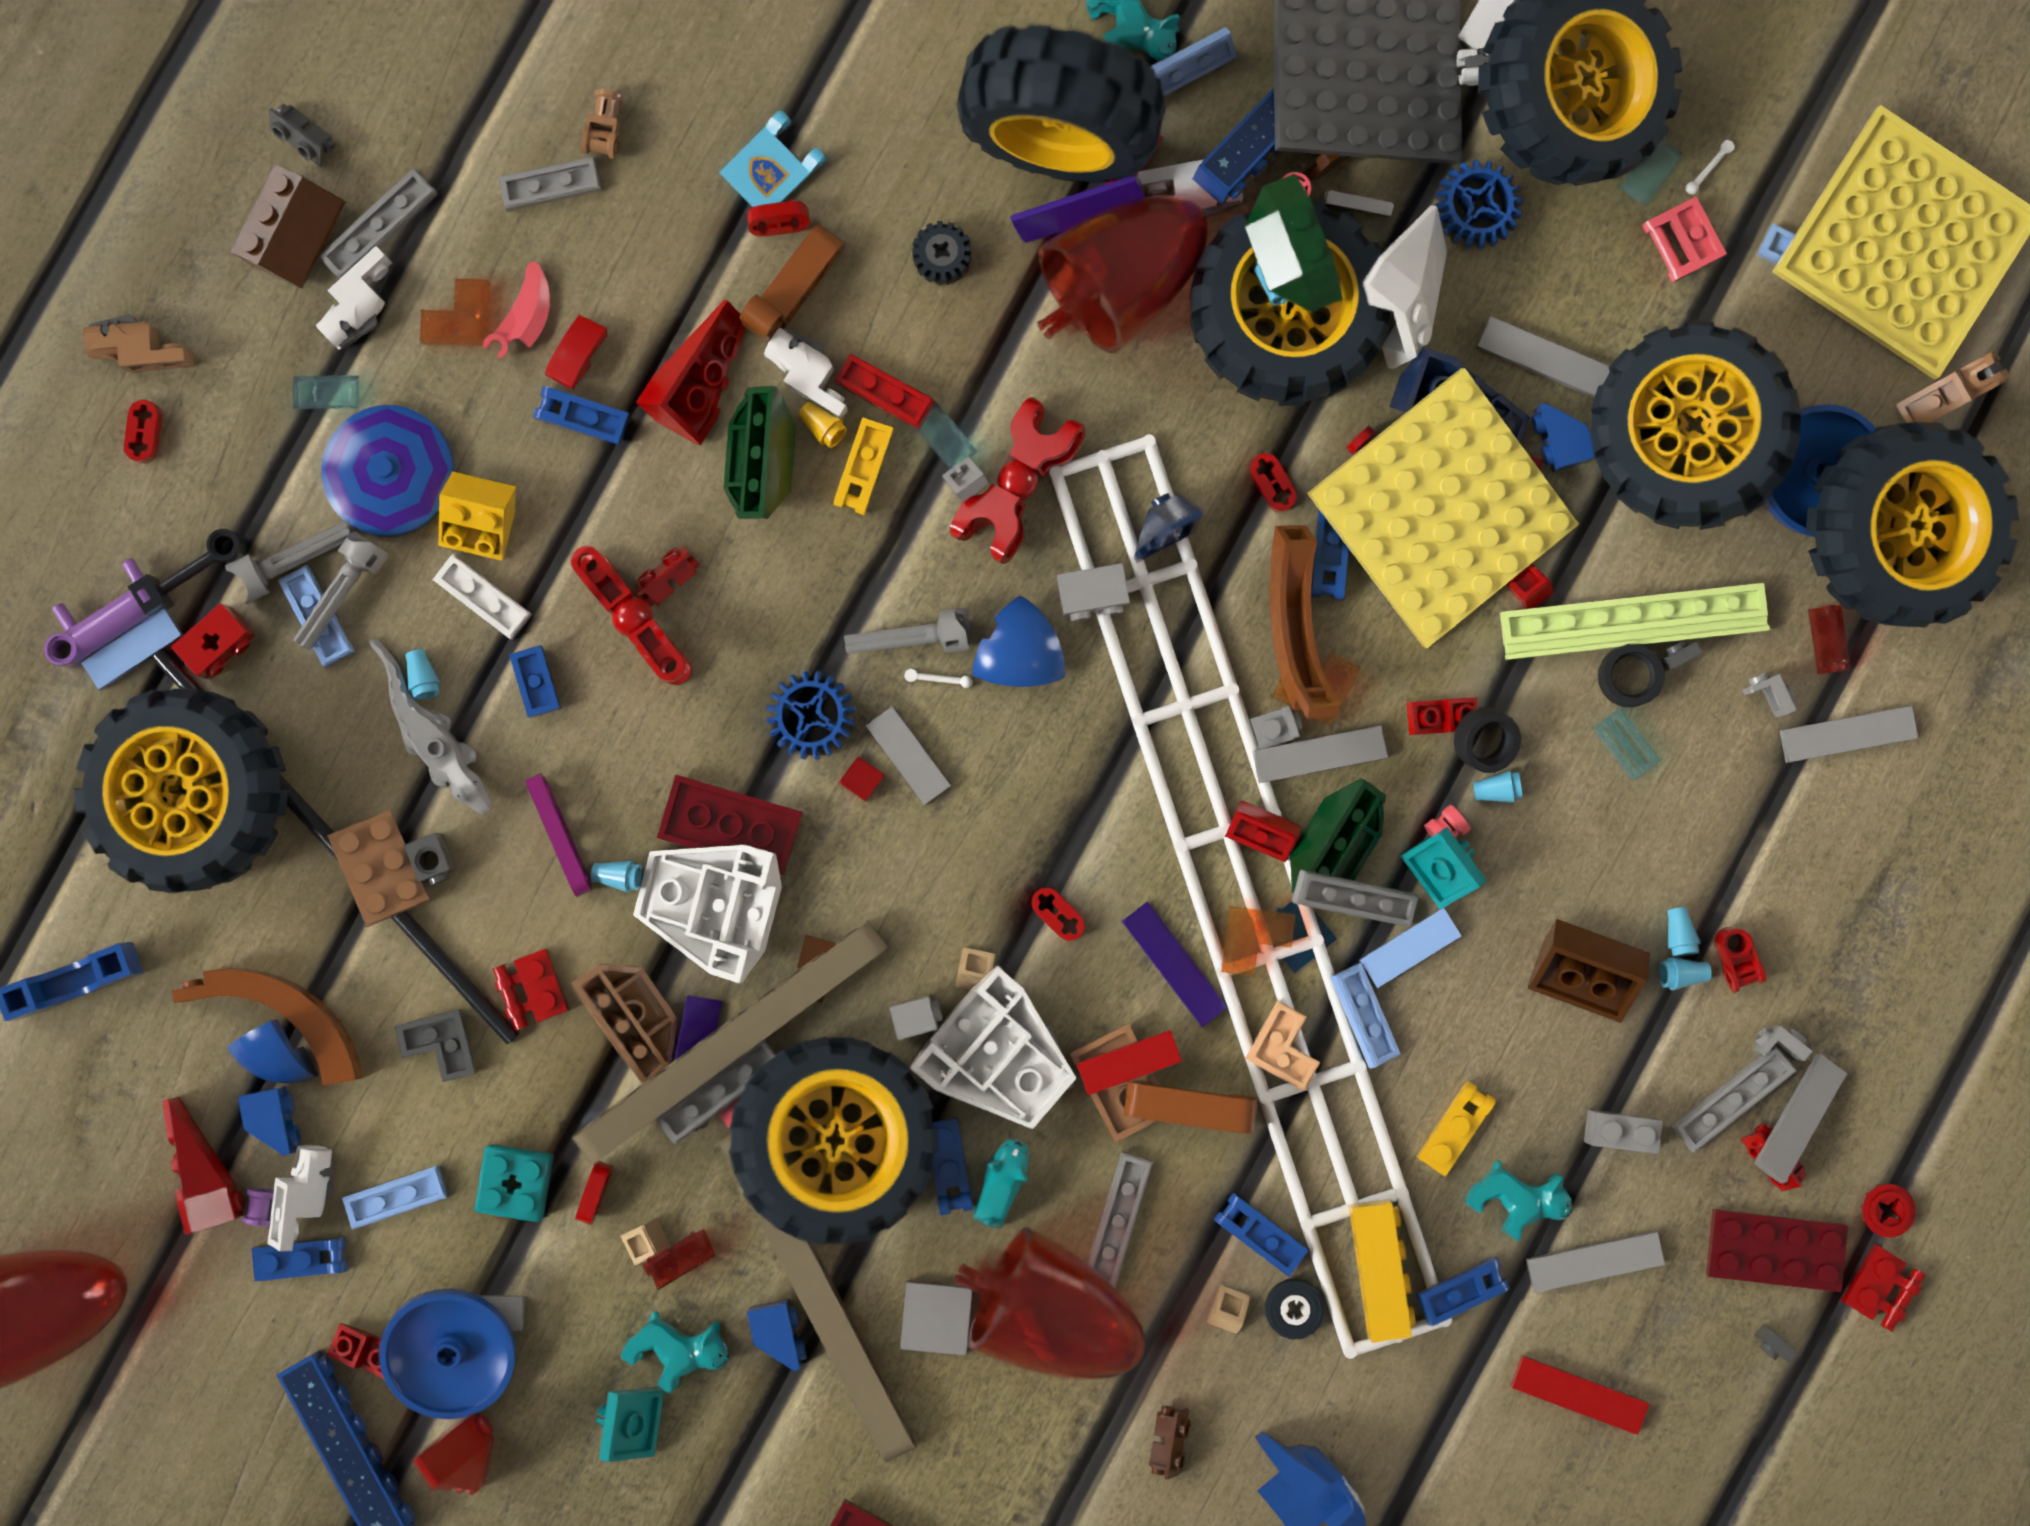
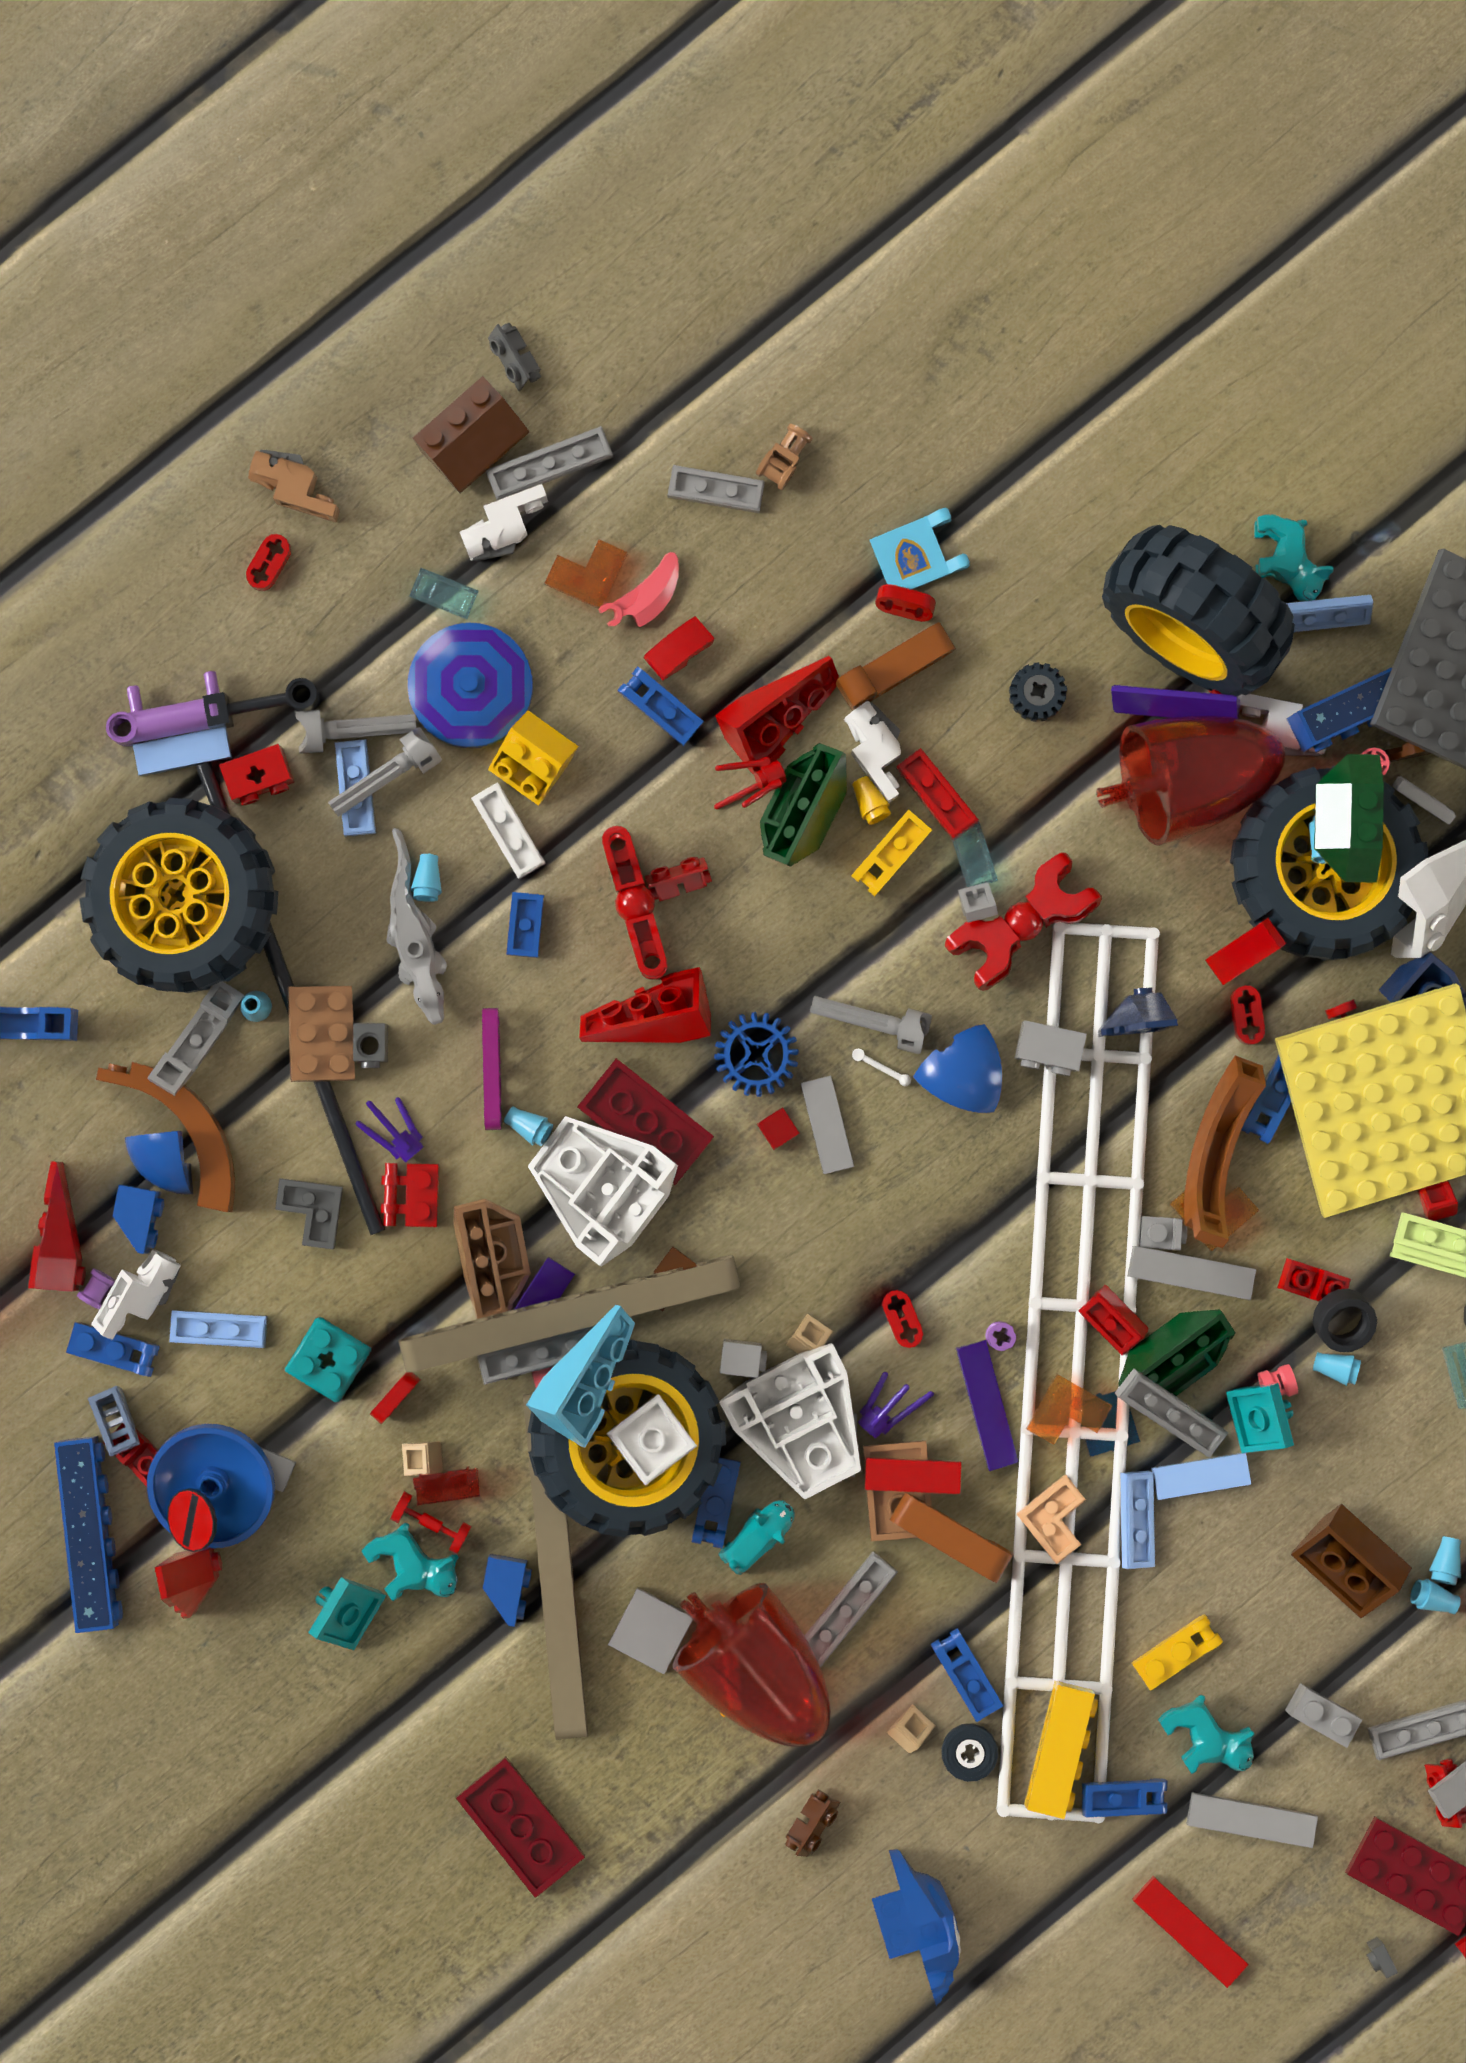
camera: 15 degrees right, 0 degrees up
none -> sand blue slope [88,1386,140,1457]
none -> light grey slope [148,981,244,1096]
none -> red piece [167,1488,217,1552]
none -> medium azure cone [241,991,272,1022]
none -> dark purple plant [355,1097,424,1163]
none -> red wheel [390,1491,472,1554]
none -> medium azure wedge [526,1305,635,1448]
none -> red wedge [579,967,711,1043]
none -> white plate [606,1394,697,1486]
none -> red plant [714,756,786,810]
none -> dark purple plant [858,1372,934,1438]
none -> medium lavender bush [985,1321,1016,1351]
none -> red tile [1205,918,1287,985]

